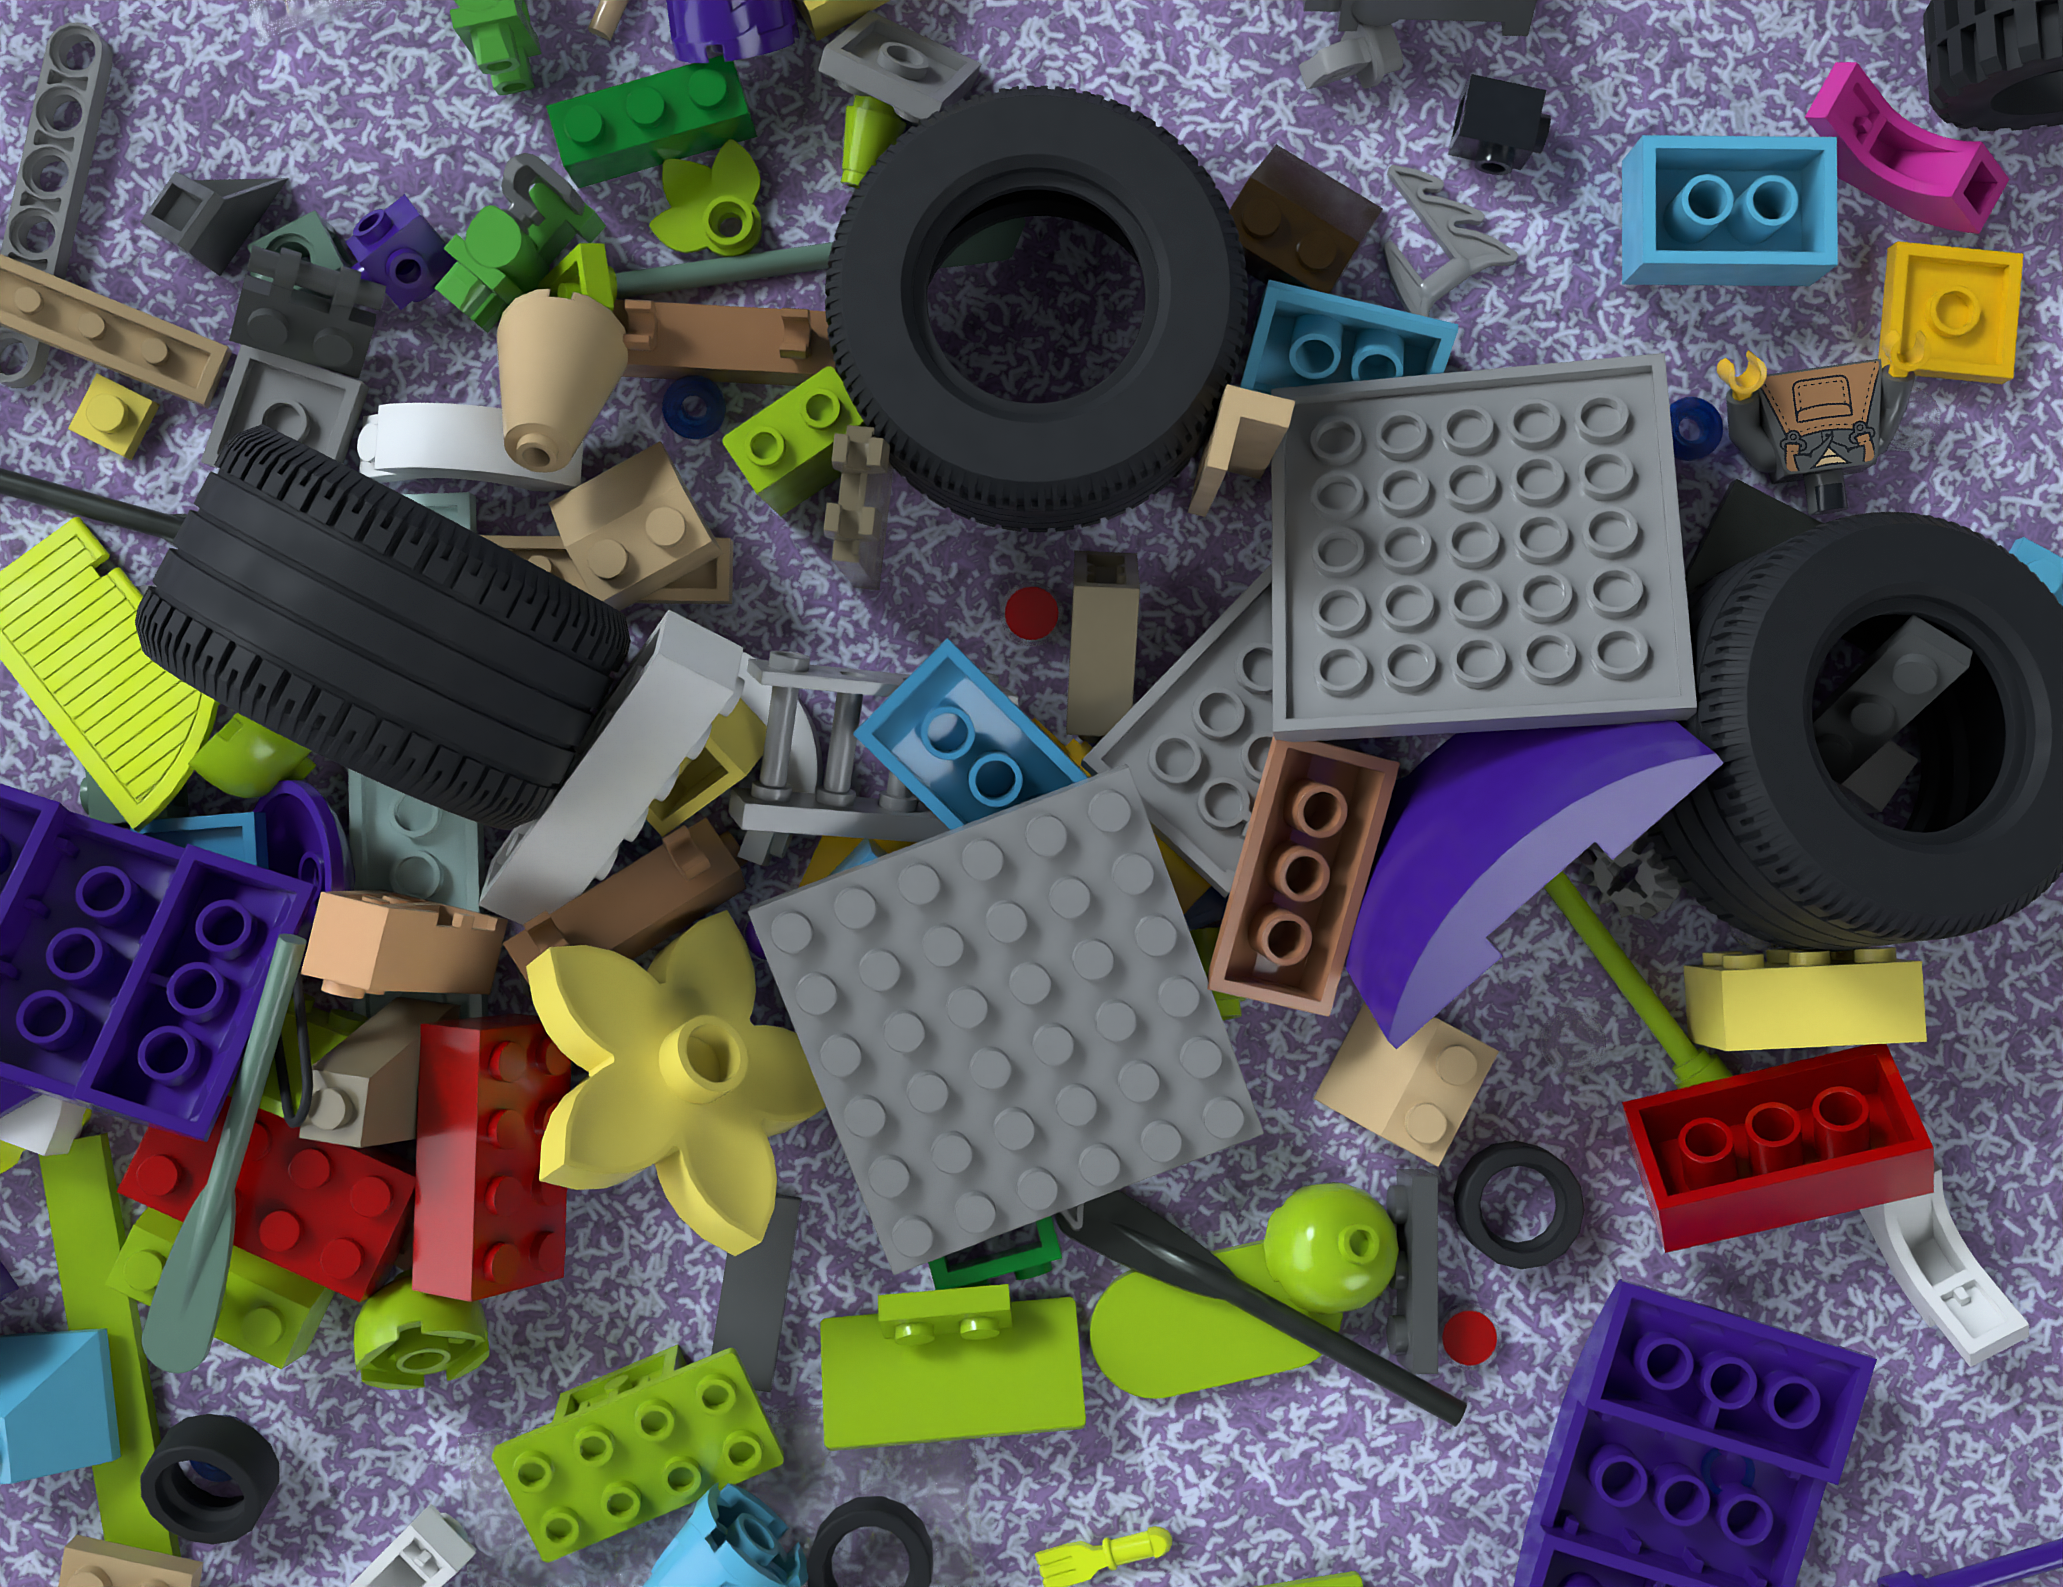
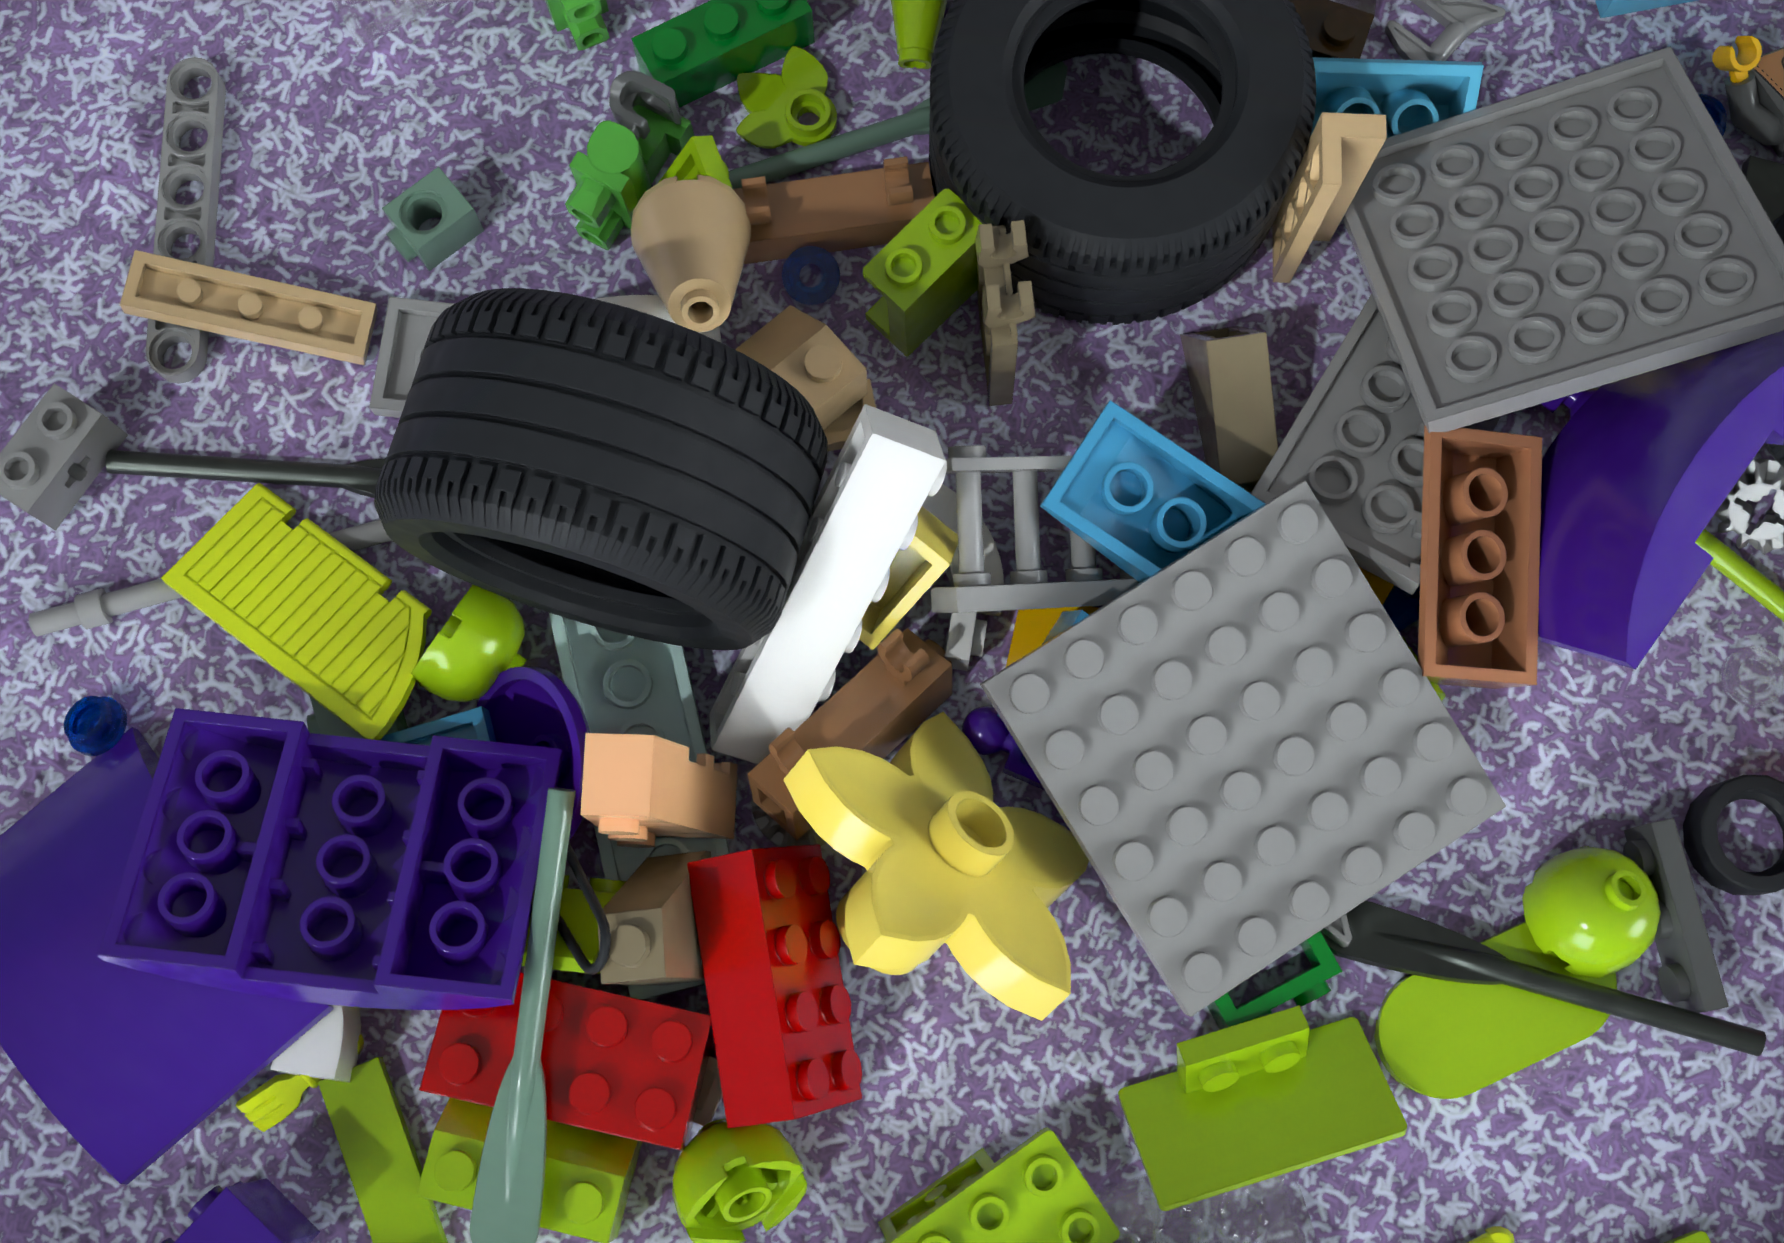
camera: 15 degrees left, 10 degrees down
light yellow plate [68,373,160,460] -> none
dark grey slope [140,171,289,276] -> none
dark grey plate [229,245,386,378] -> none
dark purple brick [345,194,457,310] -> none
dark grey tile [711,1194,802,1393] -> none
red tile [1000,582,1063,647] -> none
tan slope [1313,1001,1499,1167] -> none
red tile [1438,1302,1502,1370] -> none

